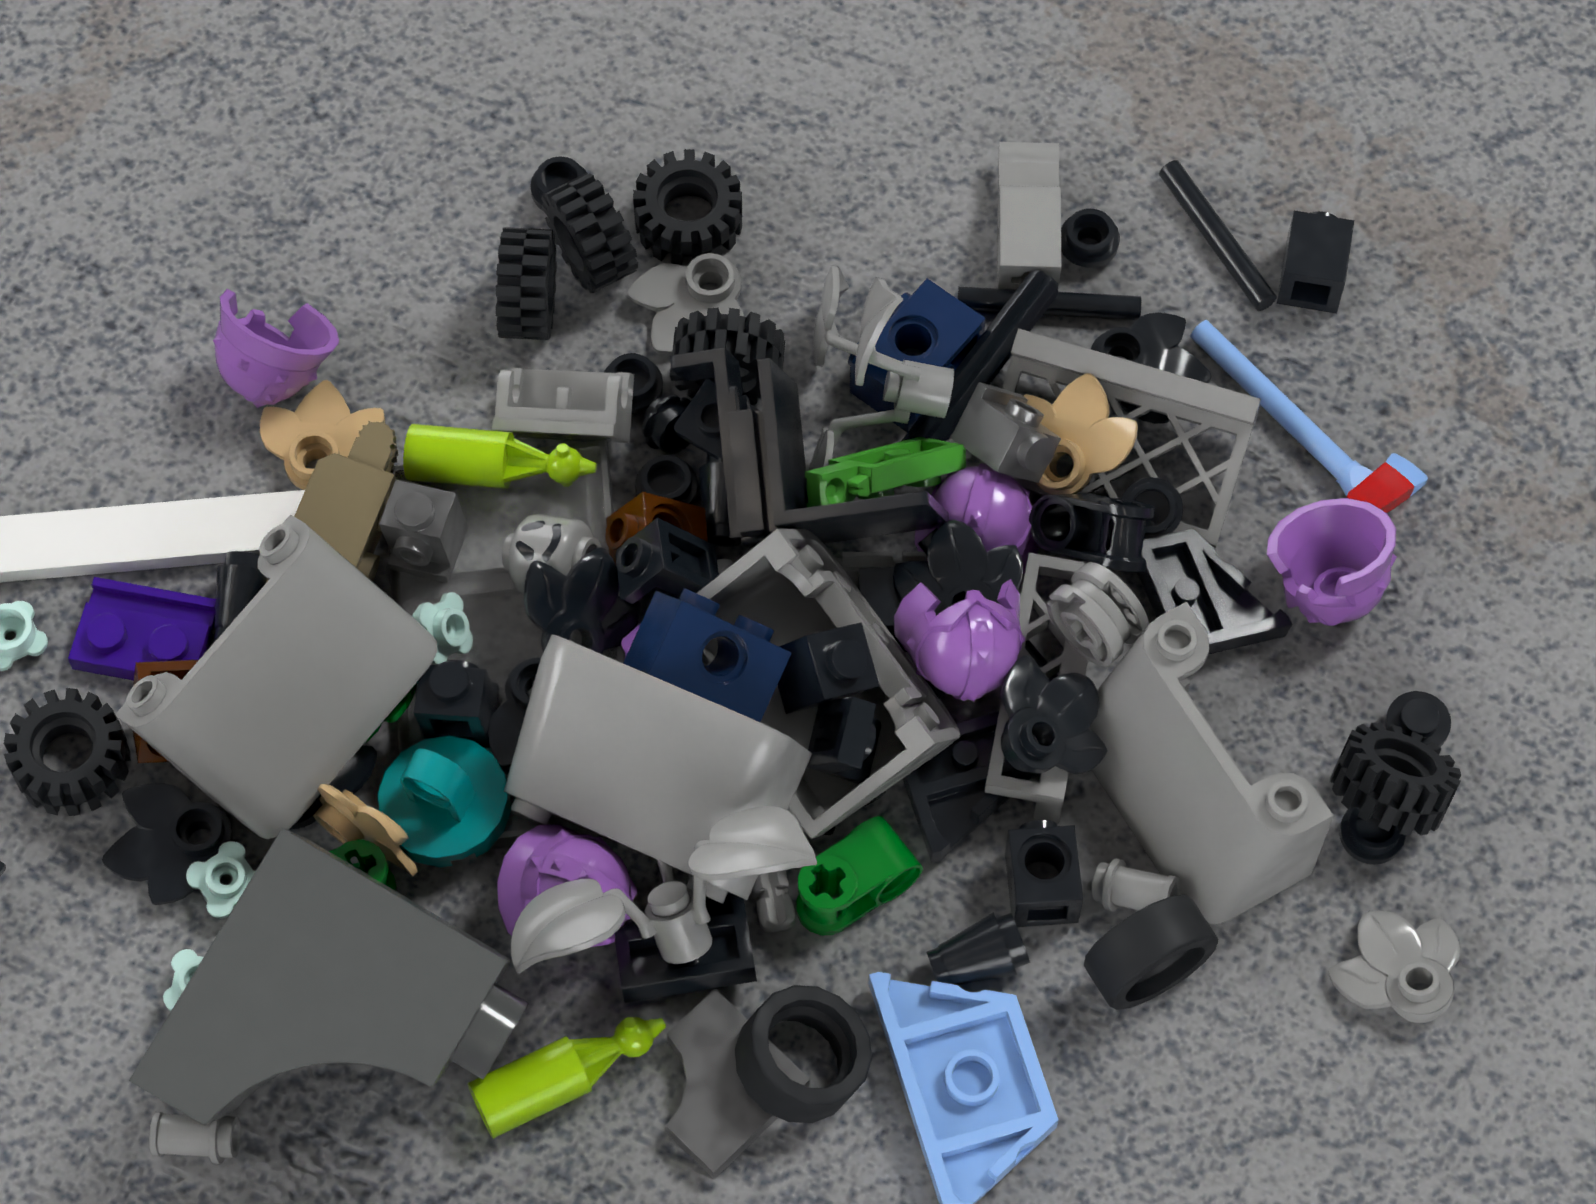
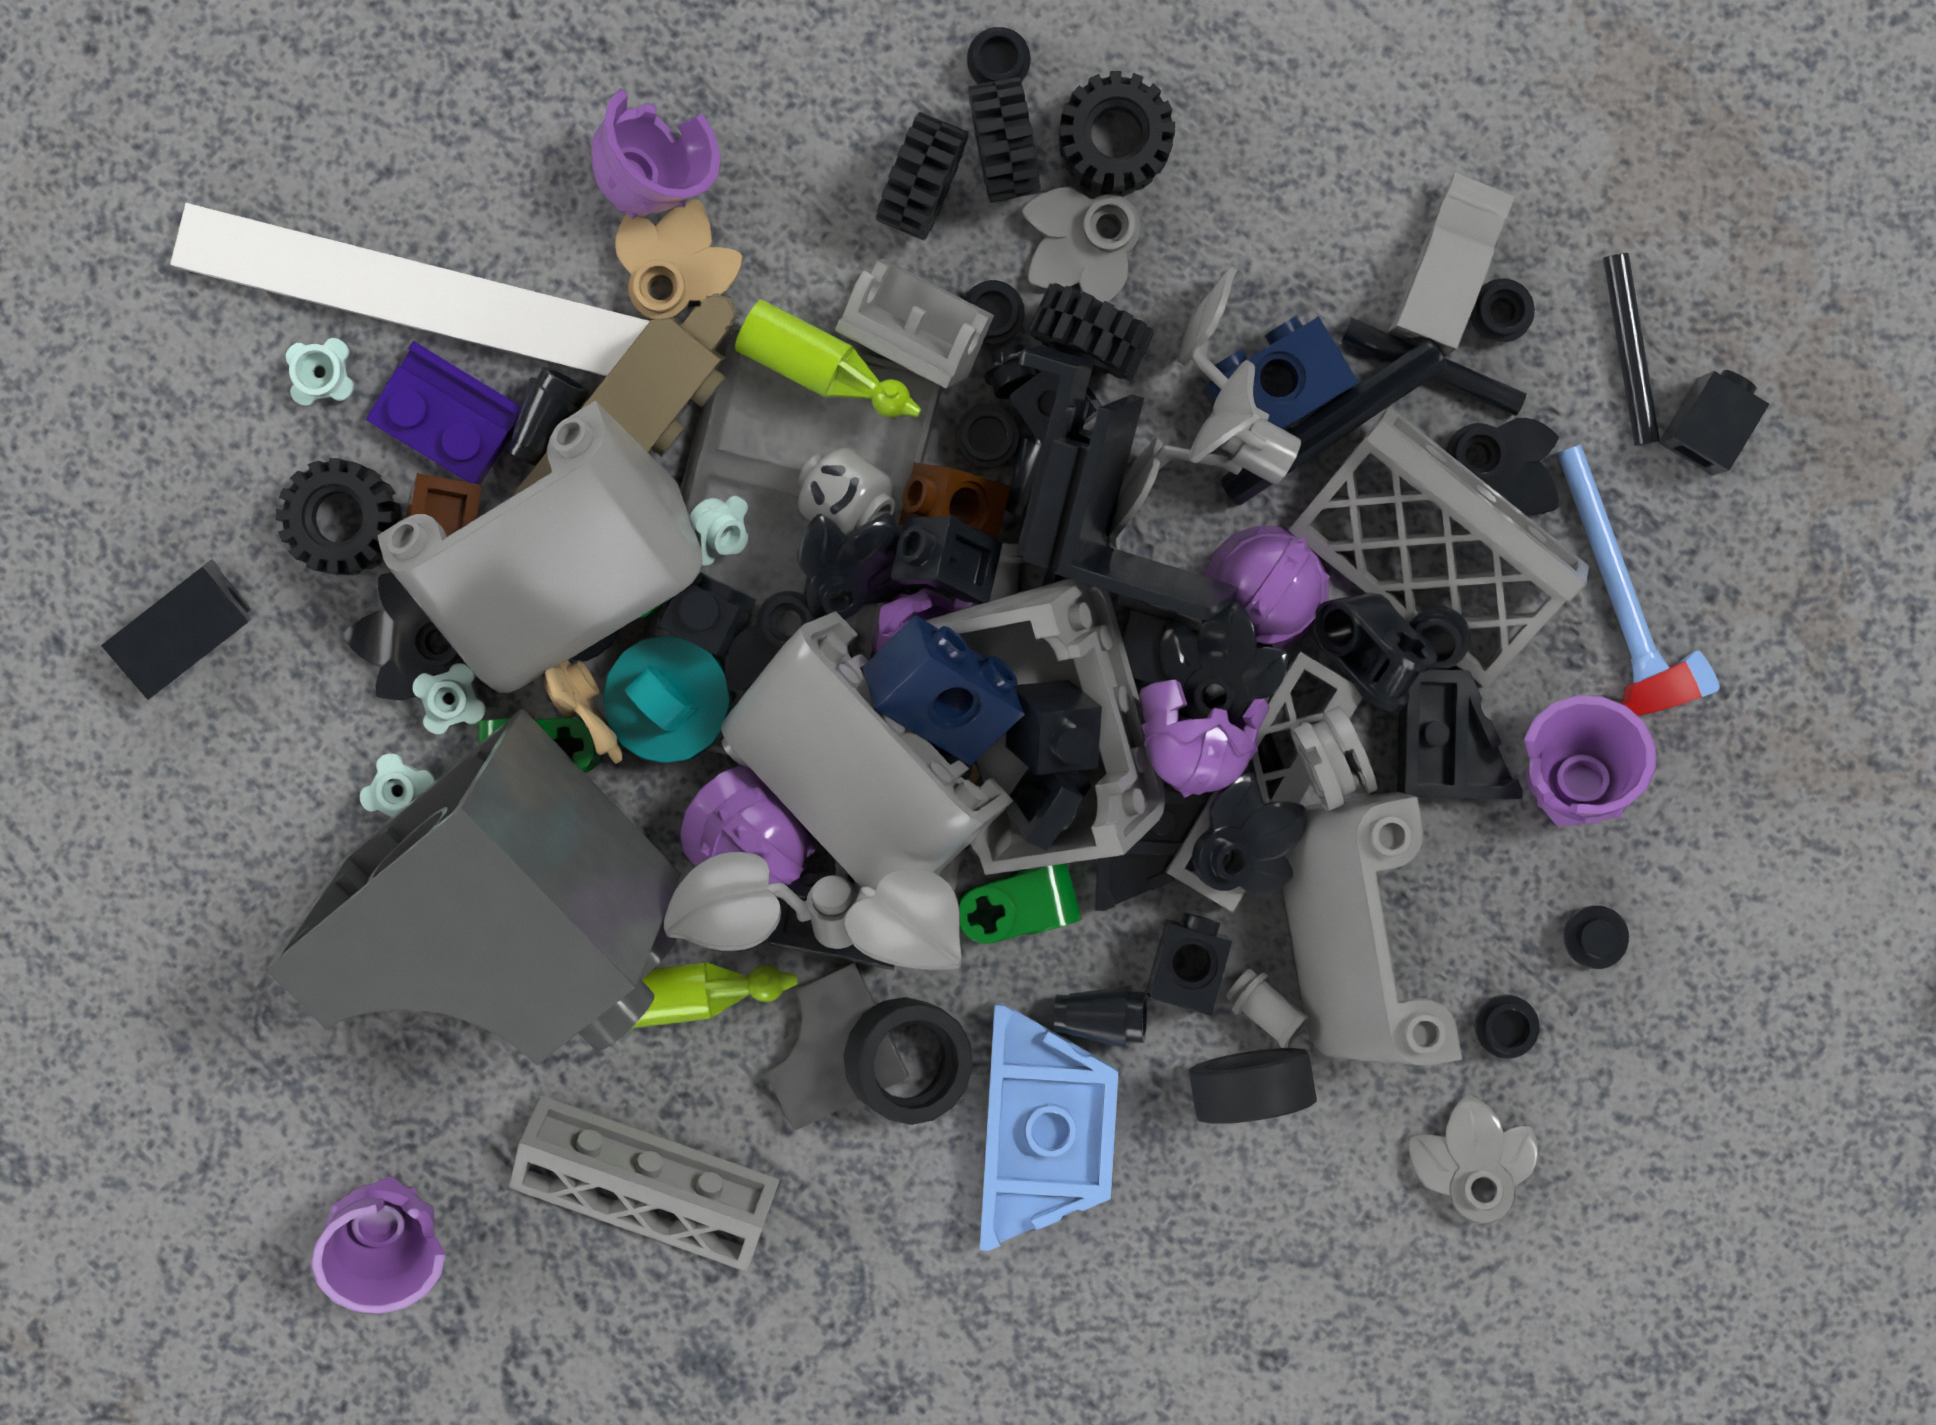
camera: 25 degrees right, 25 degrees up
flat silver brick [379,480,468,583] -> none
bright green hinge [805,437,966,508] -> none
flat silver brick [951,382,1061,483] -> none
tan plate [1024,373,1138,495] -> none
black tyre [1330,723,1461,835] -> none

